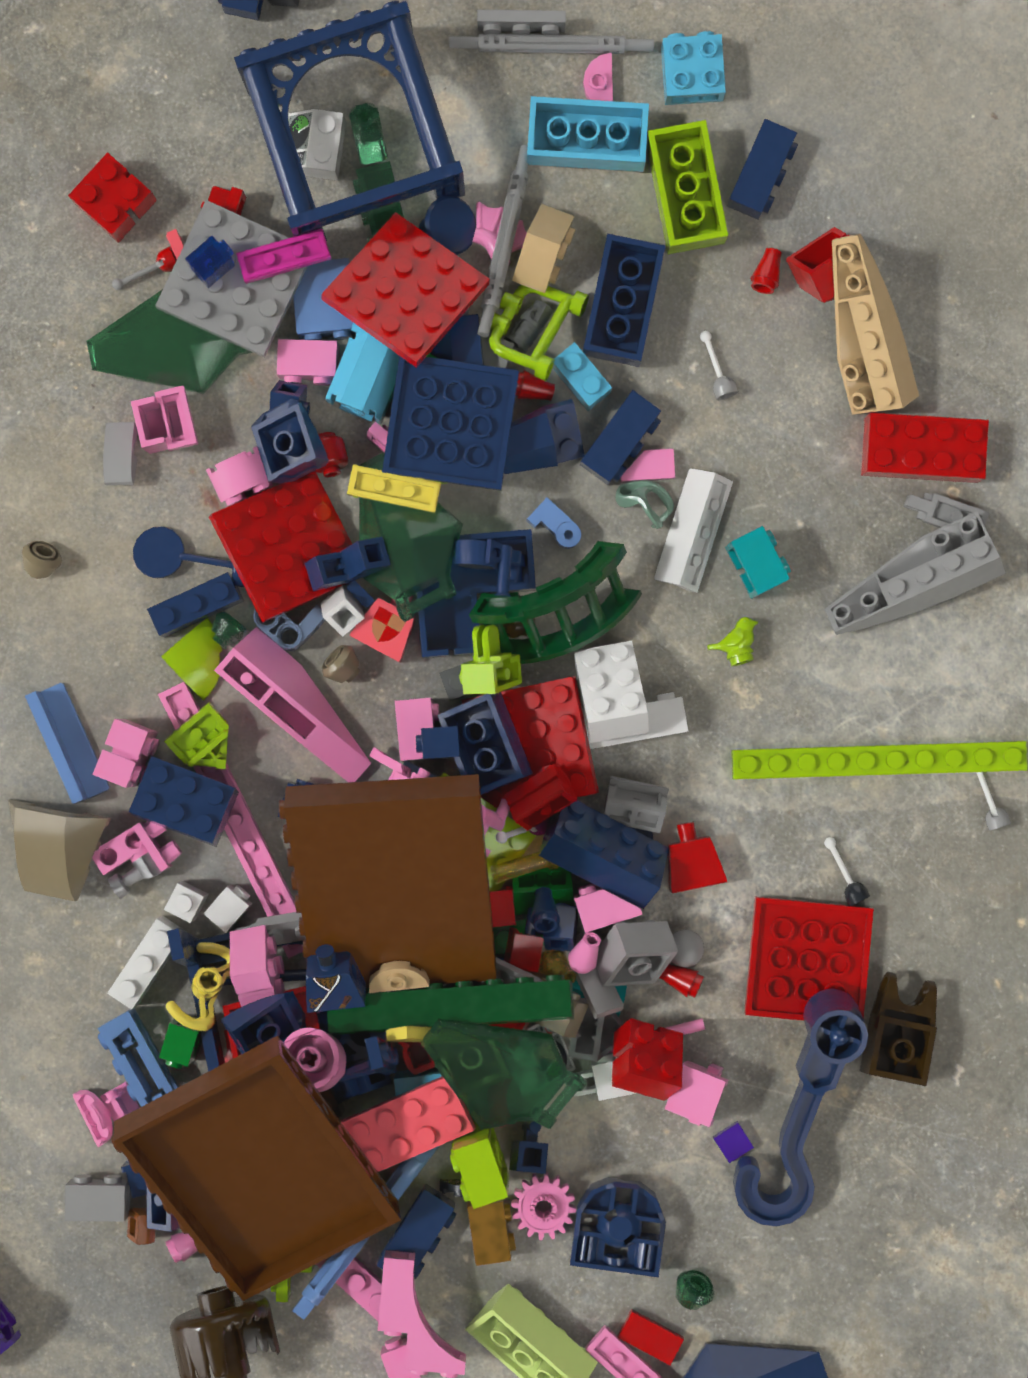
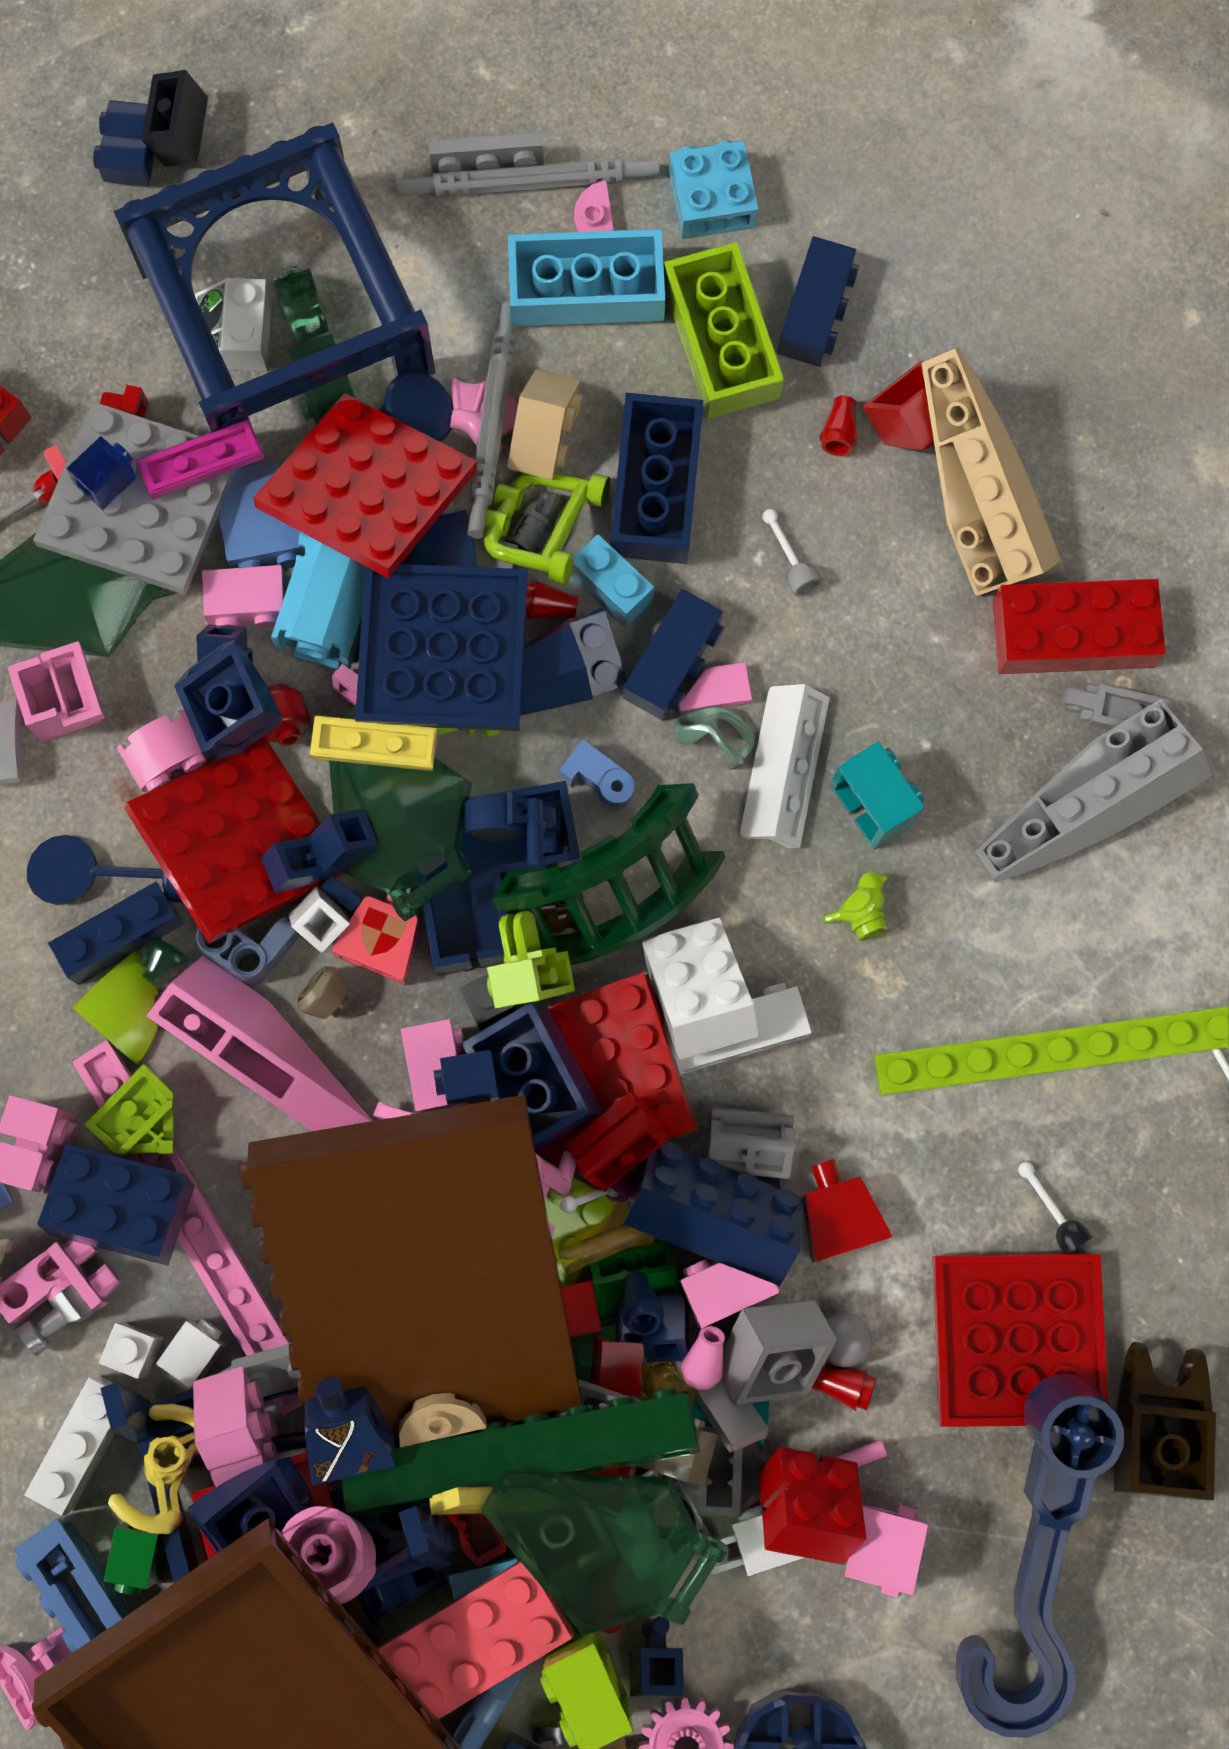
camera: 10 degrees left, 10 degrees down
dark purple tile [713,1121,754,1163] -> none

